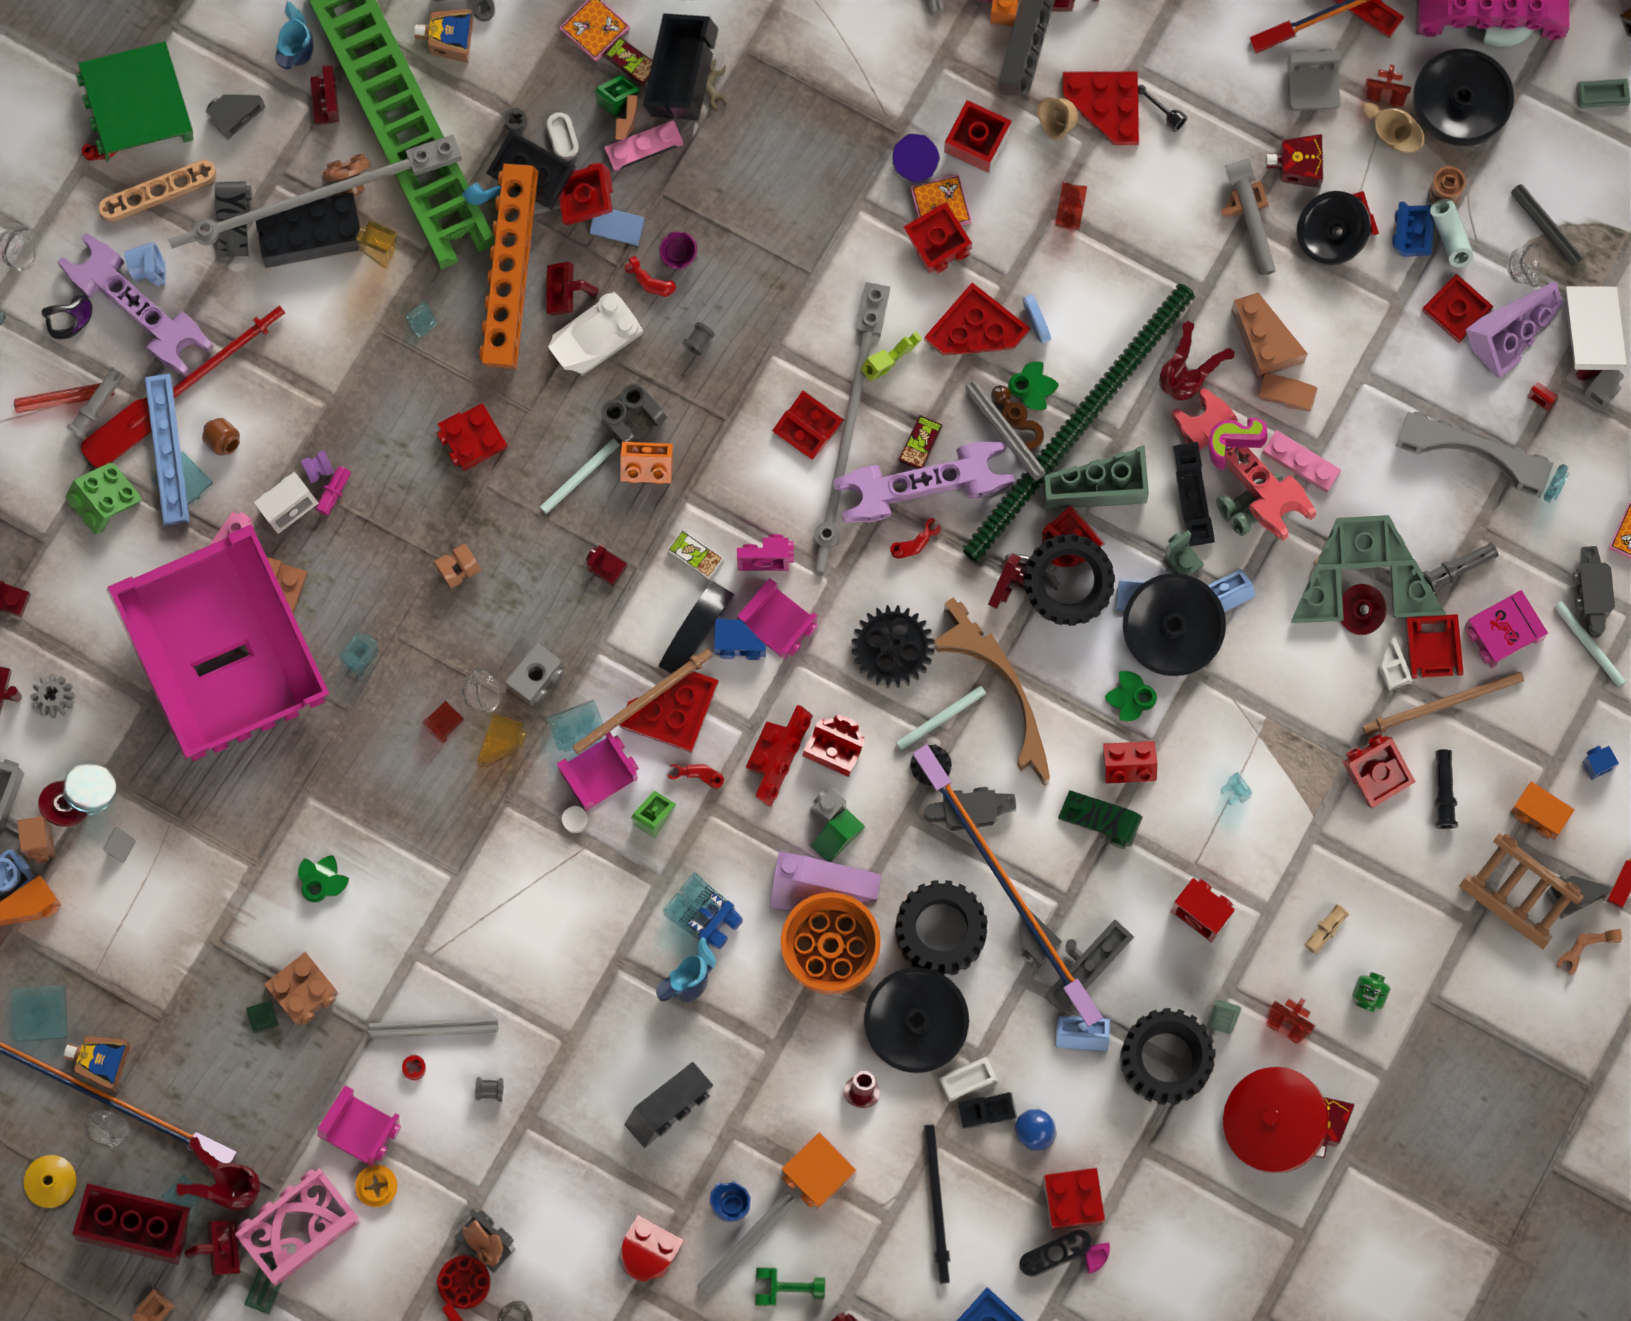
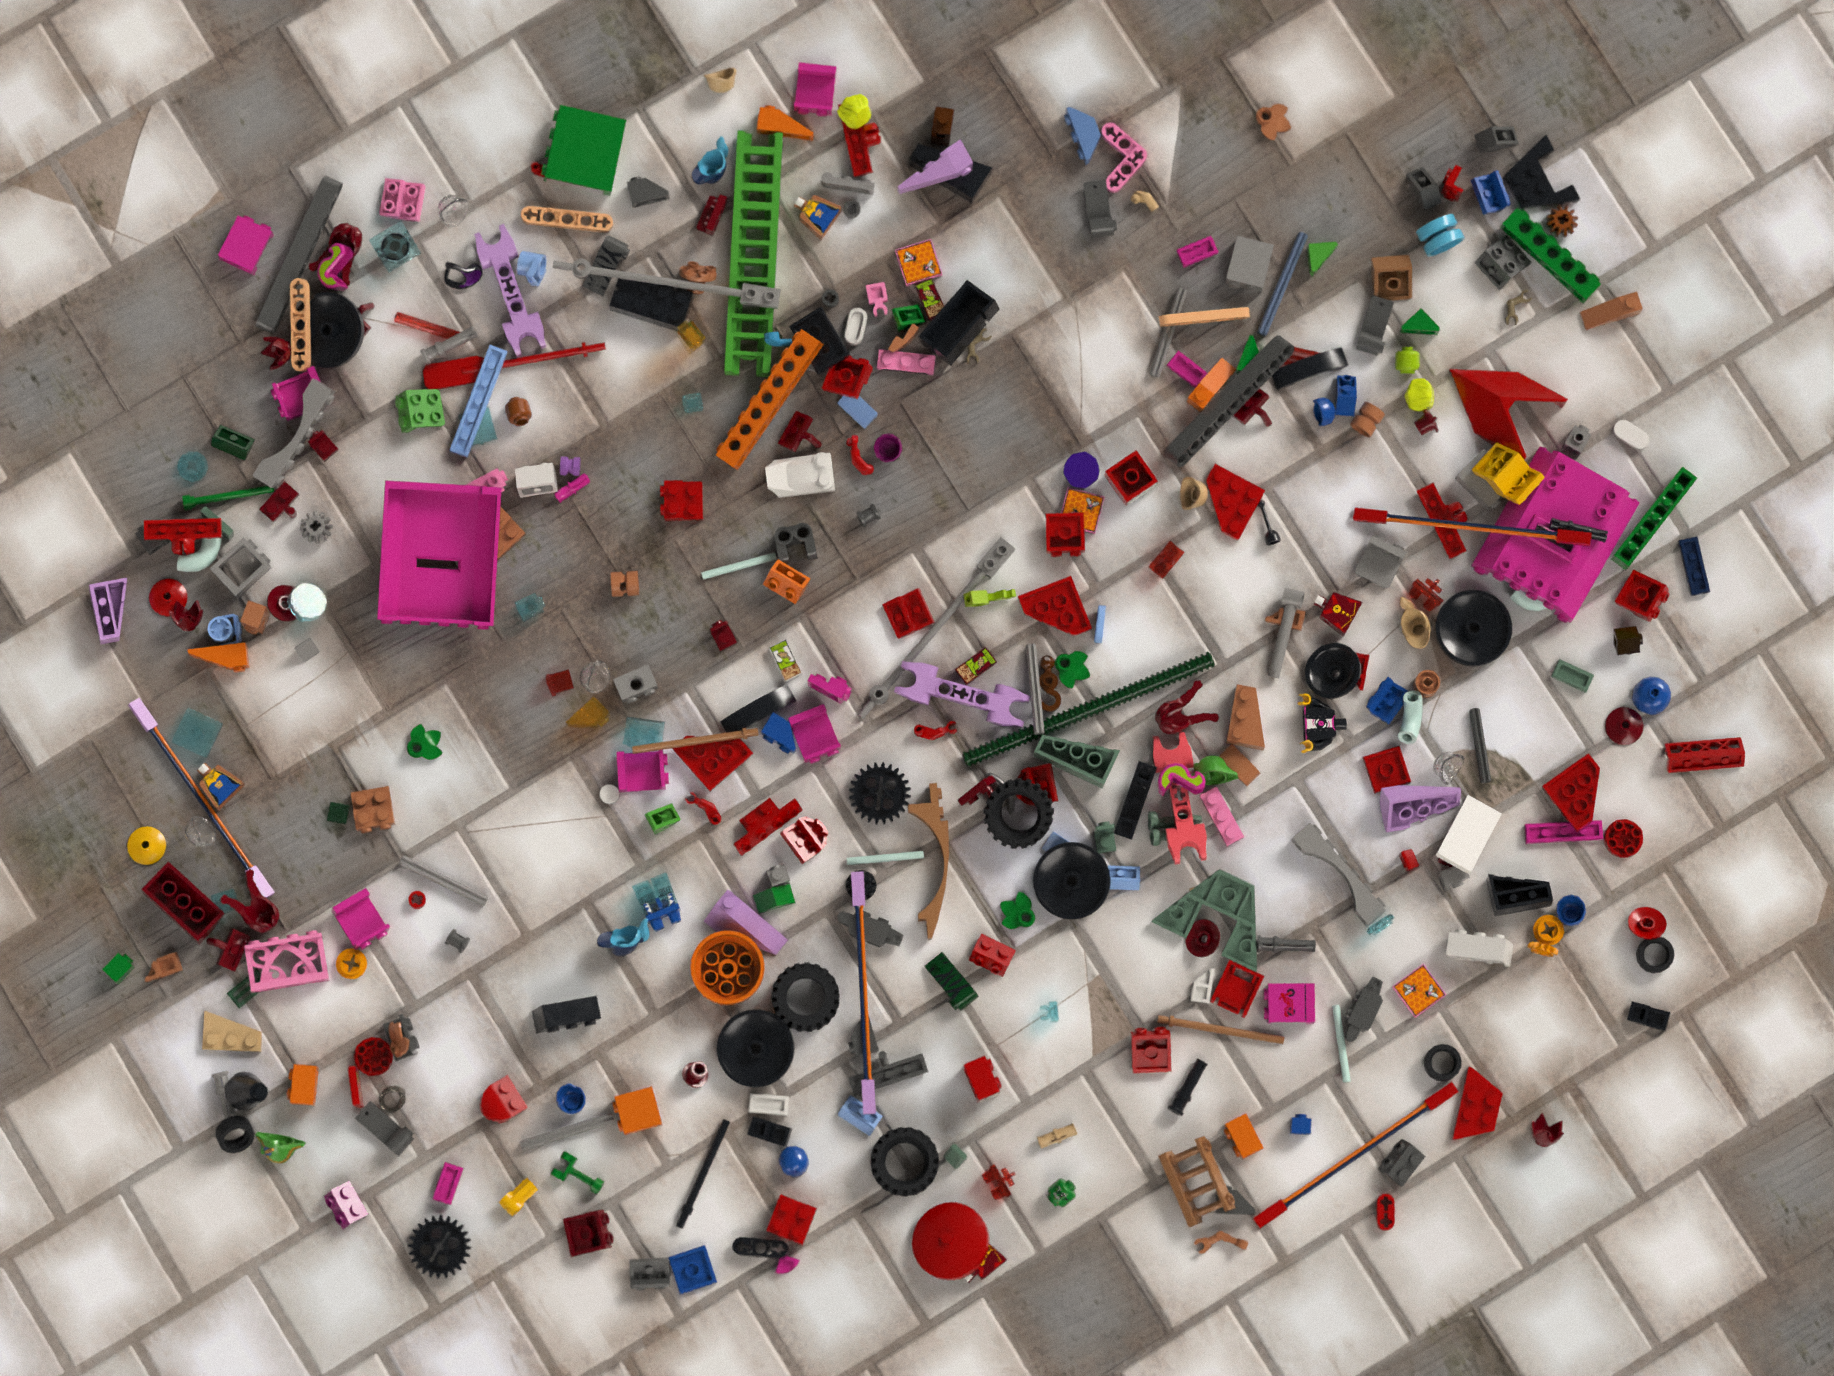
camera: 25 degrees right, 5 degrees up
none -> bright pink plate [866,282,888,317]
none -> bright green hat [1191,755,1238,785]
none -> torso [1298,693,1347,753]

